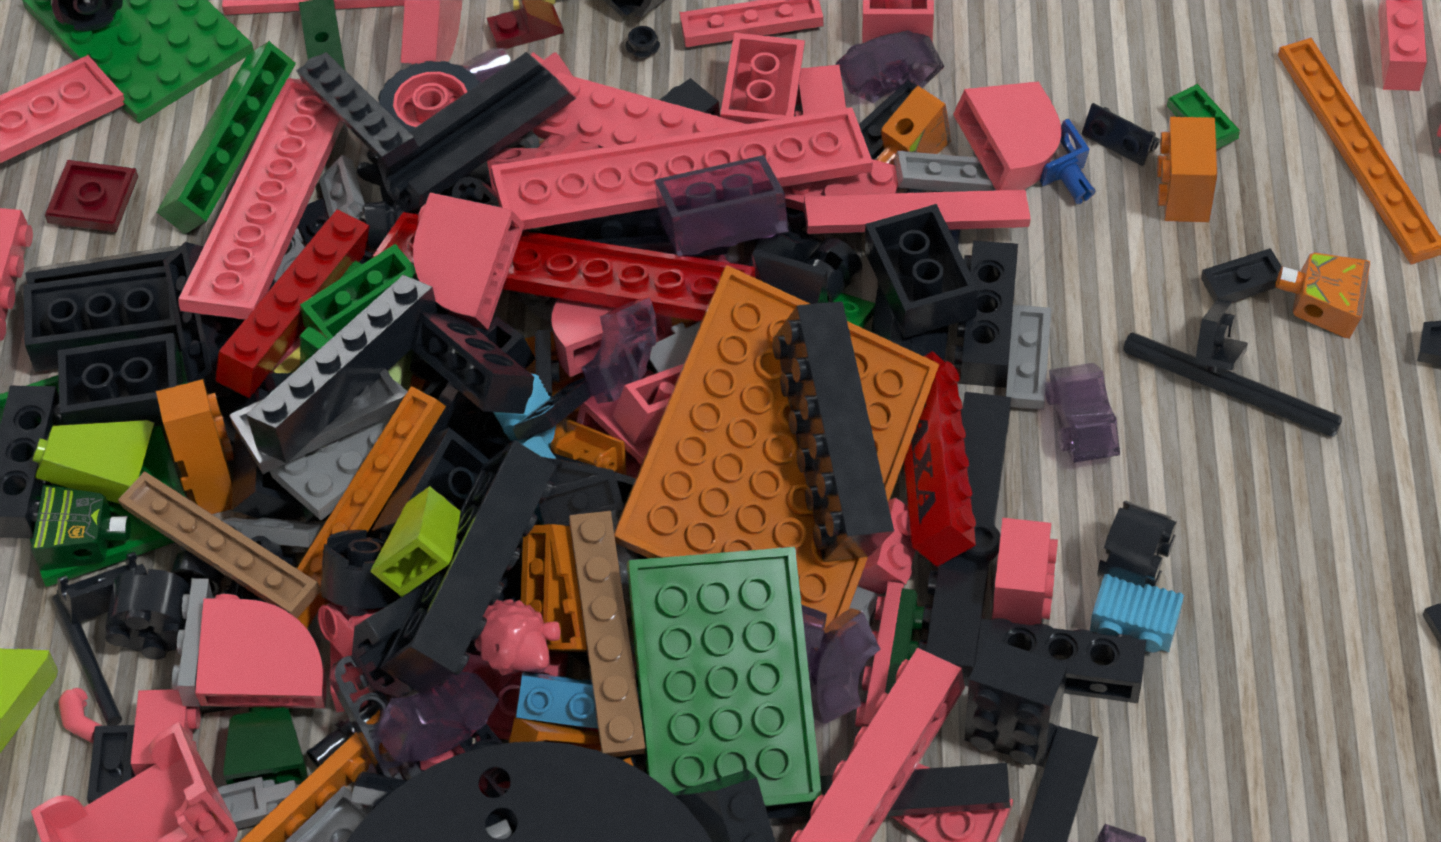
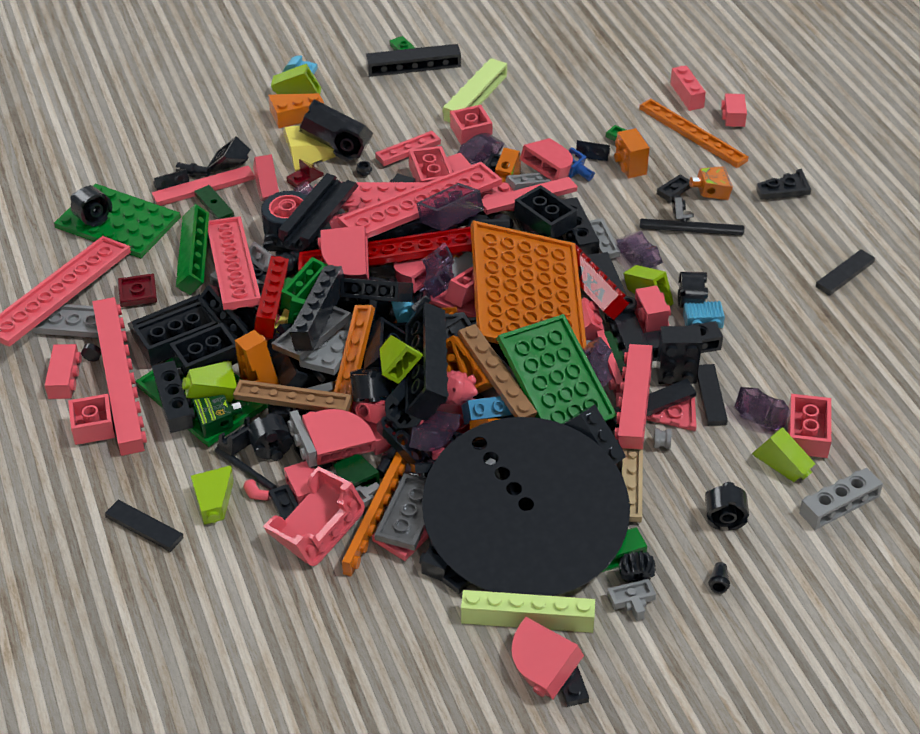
camera: 25 degrees left, 10 degrees down
black plate [296,52,419,167] -> none
black brick [772,301,894,562] -> none
none -> lime slope [623,265,674,306]

